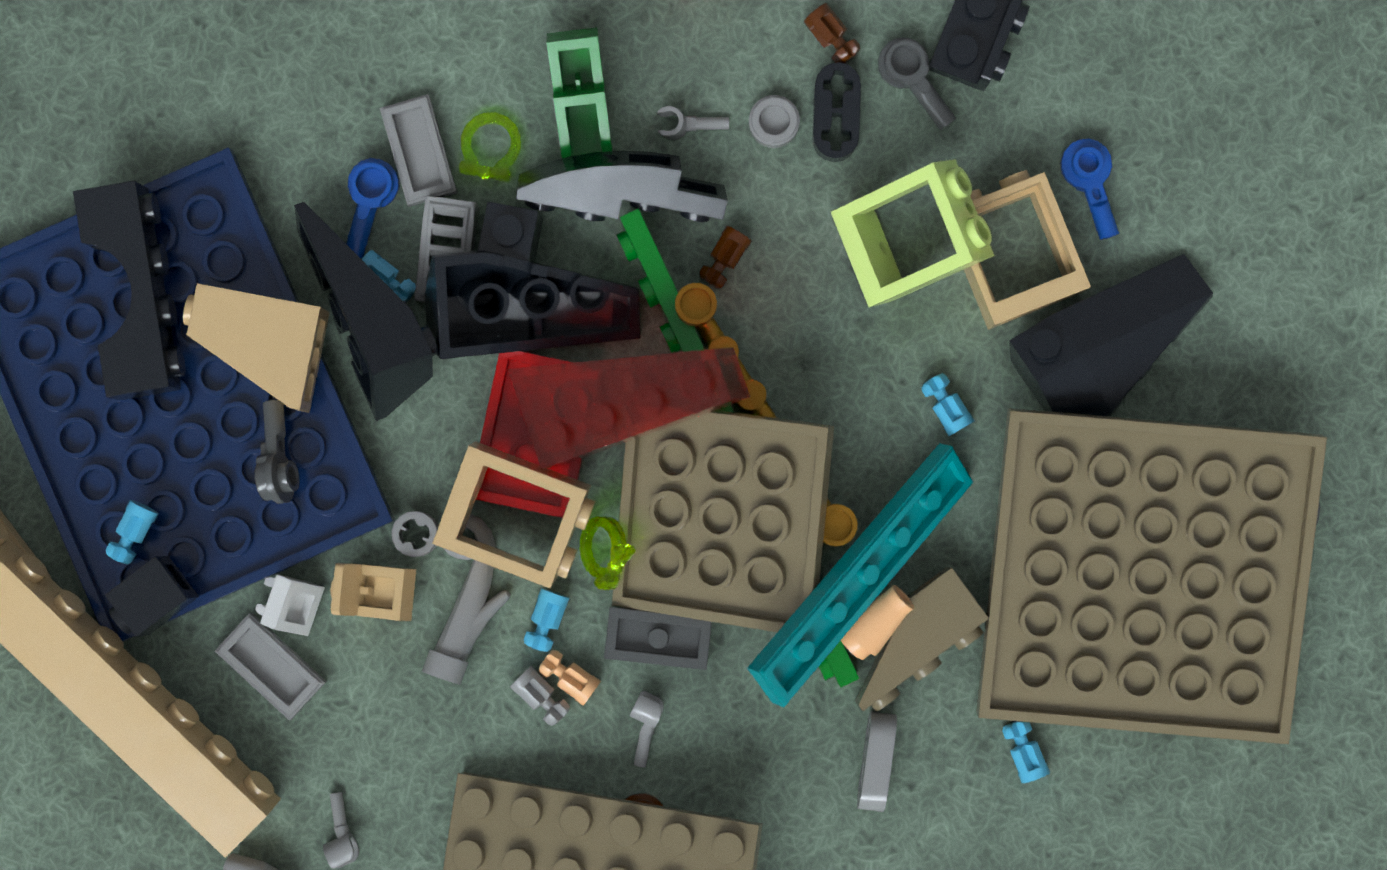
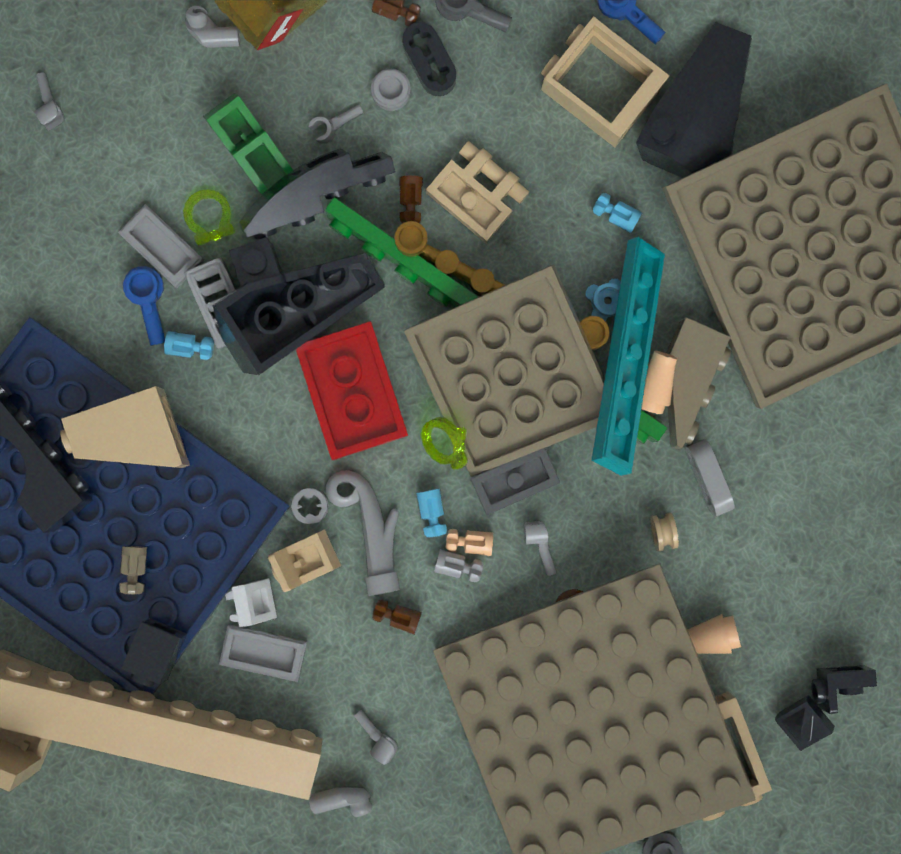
camera: 45 degrees left, 0 degrees up
medium azure piece [106,500,159,564] -> none
dark grey plate [255,400,300,504] -> none
black wedge [294,202,438,421] -> none
tan window [432,441,596,588] -> none
clear red wedge [508,347,751,469] -> none
yellowish green window [831,159,994,307] -> none
medium azure piece [1002,721,1050,783] -> none
none -> dark tan piece [119,546,147,595]
none -> reddish brown piece [372,599,422,635]
none -> tan plate [426,141,529,243]
none -> medium azure plate [585,279,621,321]
none -> tan bush [650,513,679,551]

